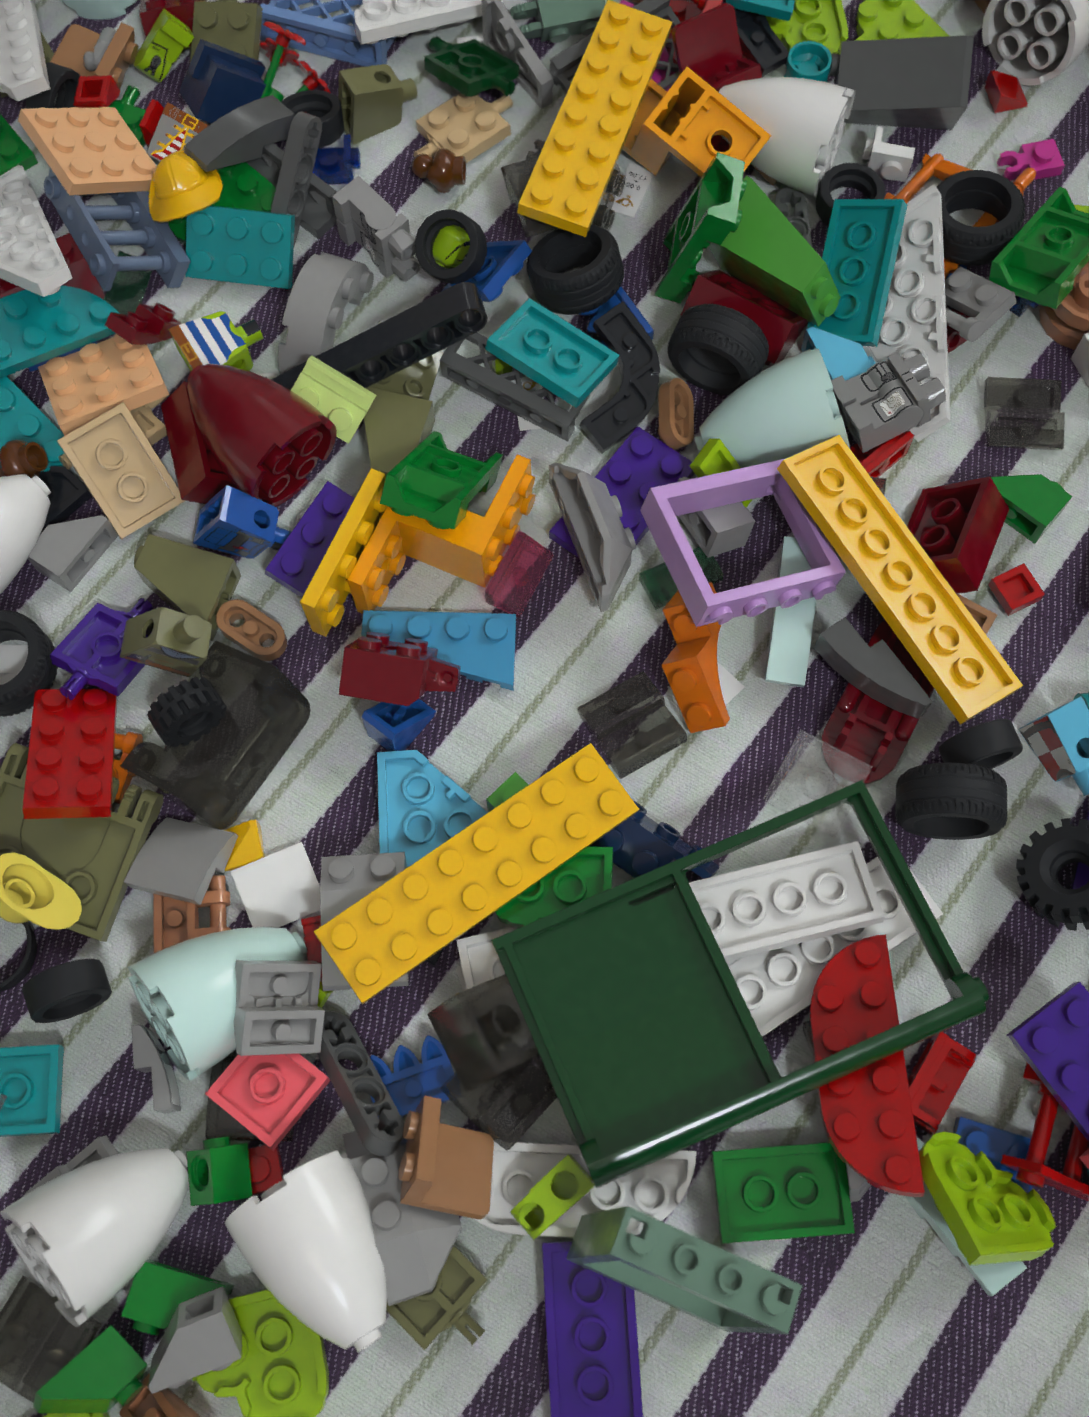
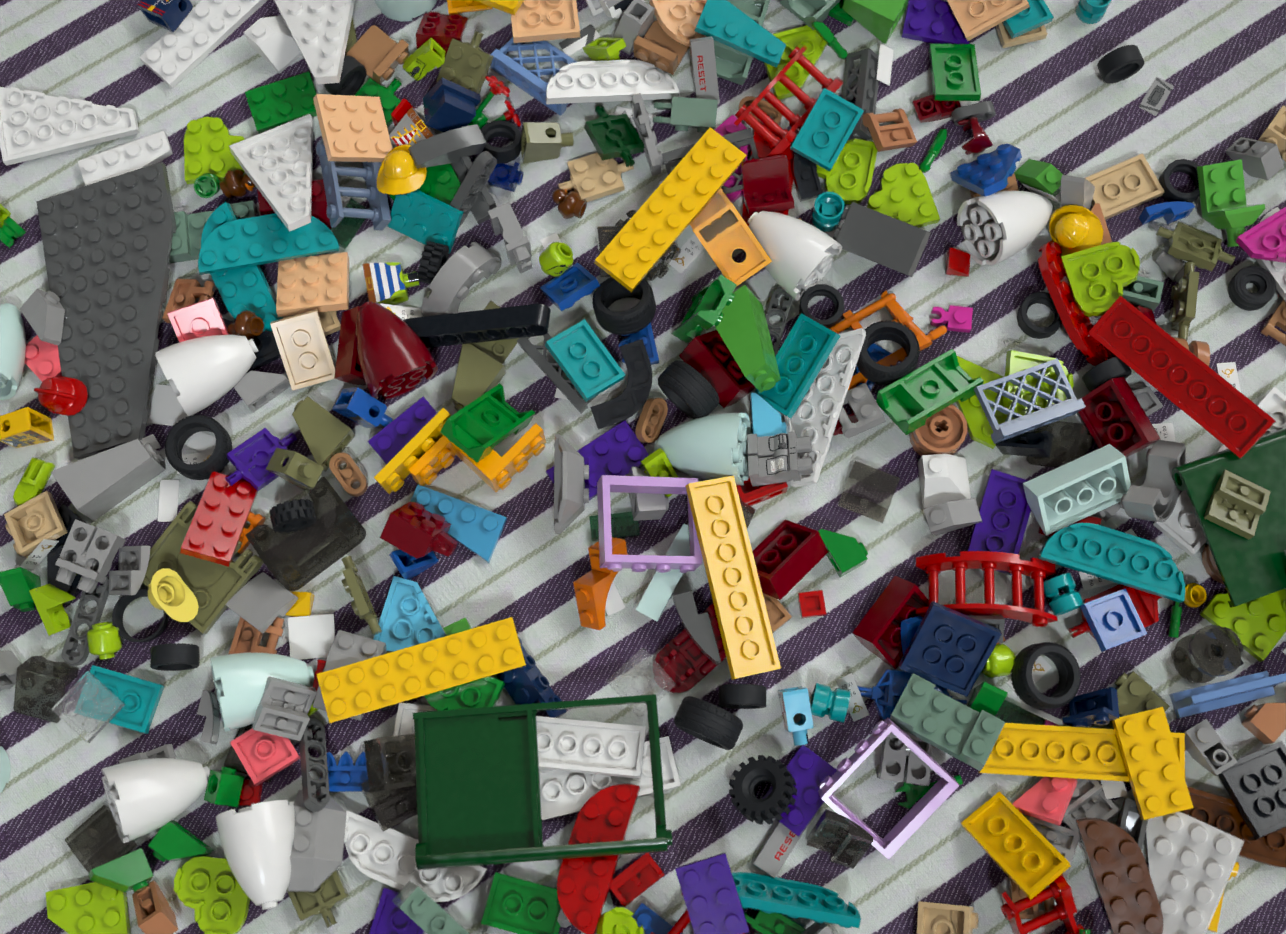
camera: 20 degrees right, 5 degrees up
red slope [73,75,120,108] -> none
light grey arm [83,27,116,71] -> none
dark red slope [105,303,182,345] -> none
light grey slope [148,1286,242,1394] -> none
yellowish green plate [291,355,377,444] -> none
medium nougat bracket [398,1095,494,1220] -> none
black tyre [414,209,487,284] -> none
clear pink slope [485,531,553,618] -> none
lime leg [510,1154,595,1241] -> none
clear smoke slope [577,671,687,779] -> none
white bracket [862,126,915,182] -> none
none -> olive plate [341,556,382,635]
none -> black tyre [418,241,449,284]

